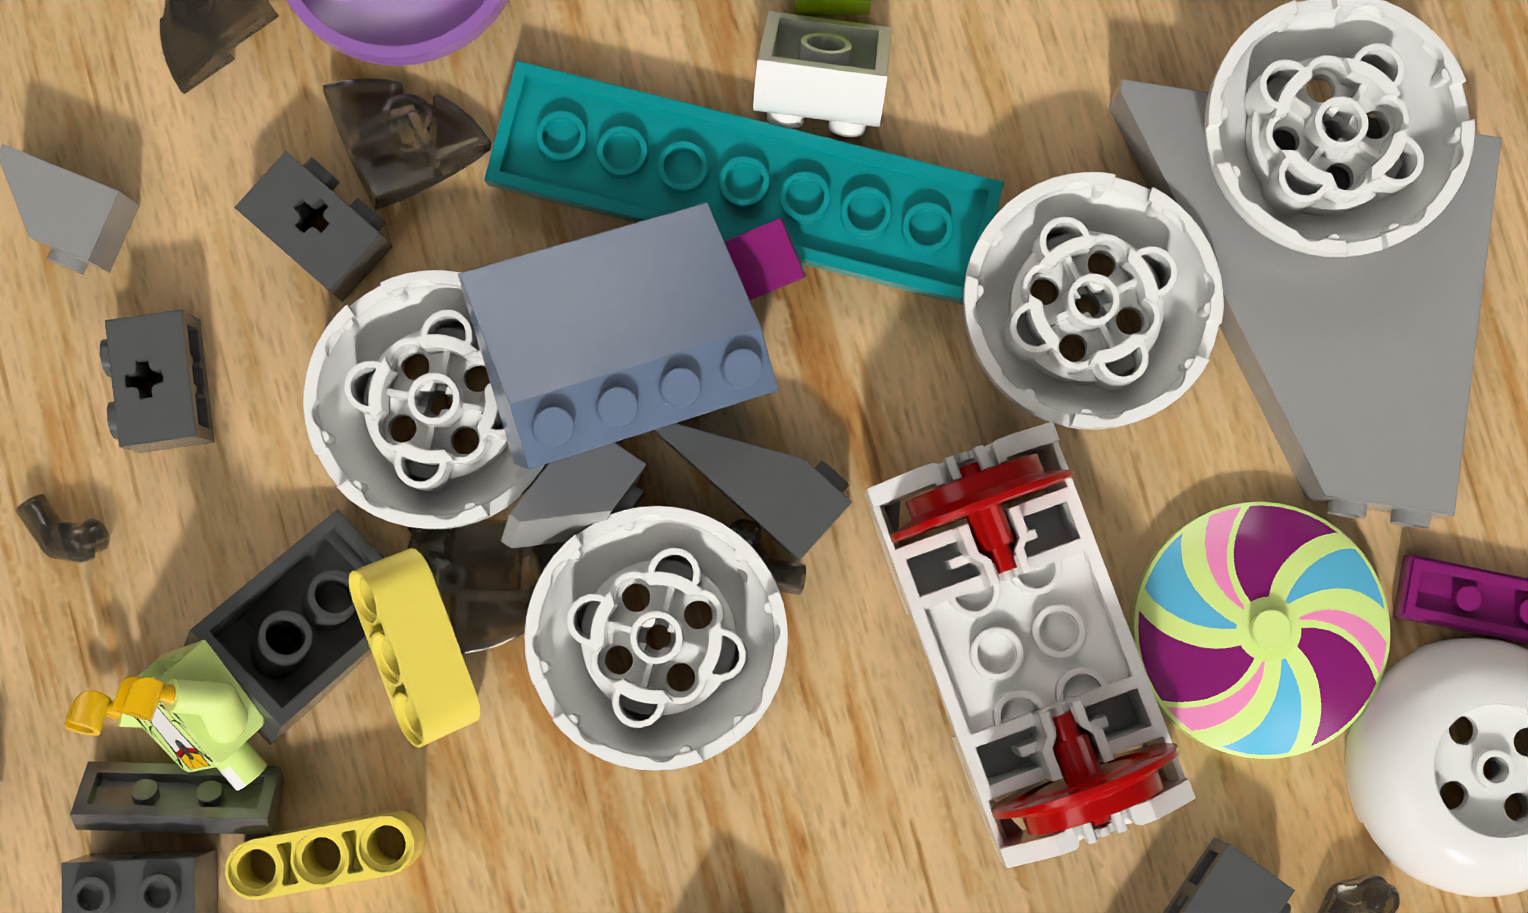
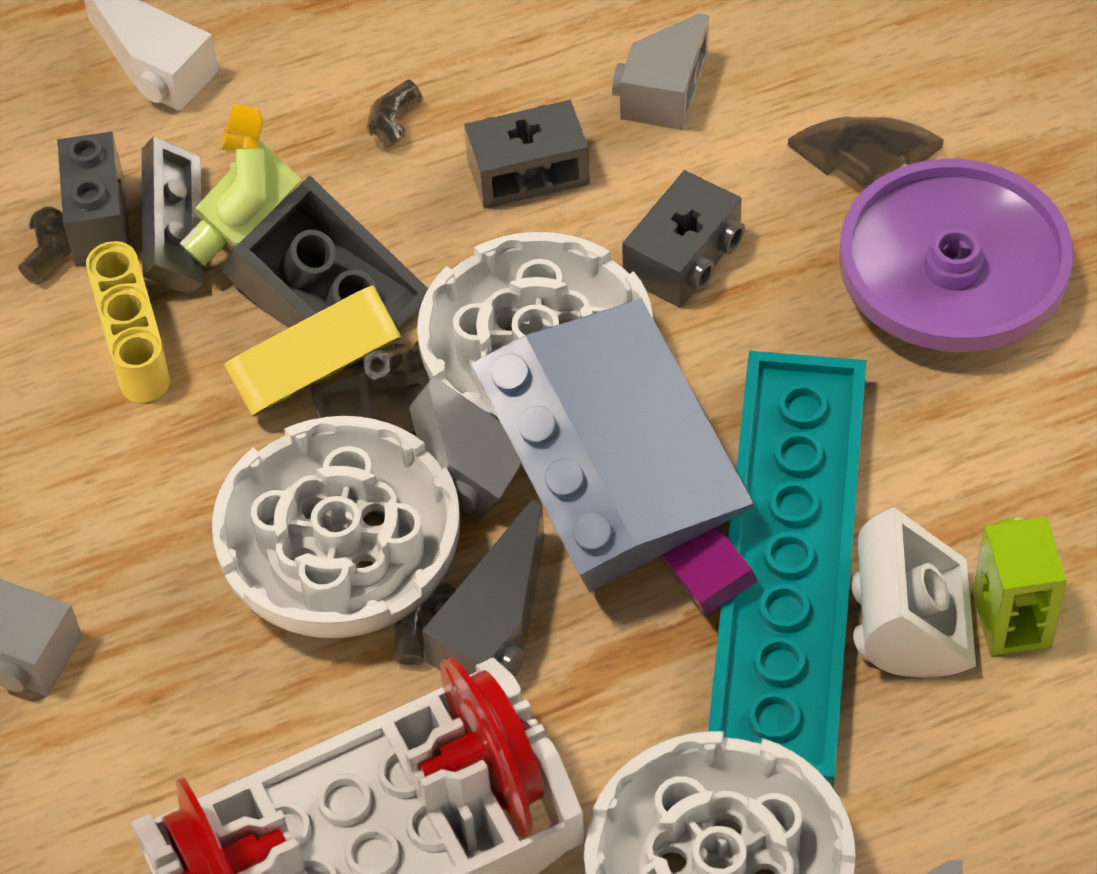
camera: 85 degrees right, 30 degrees down
clear smoke brick [323,78,492,211] -> none

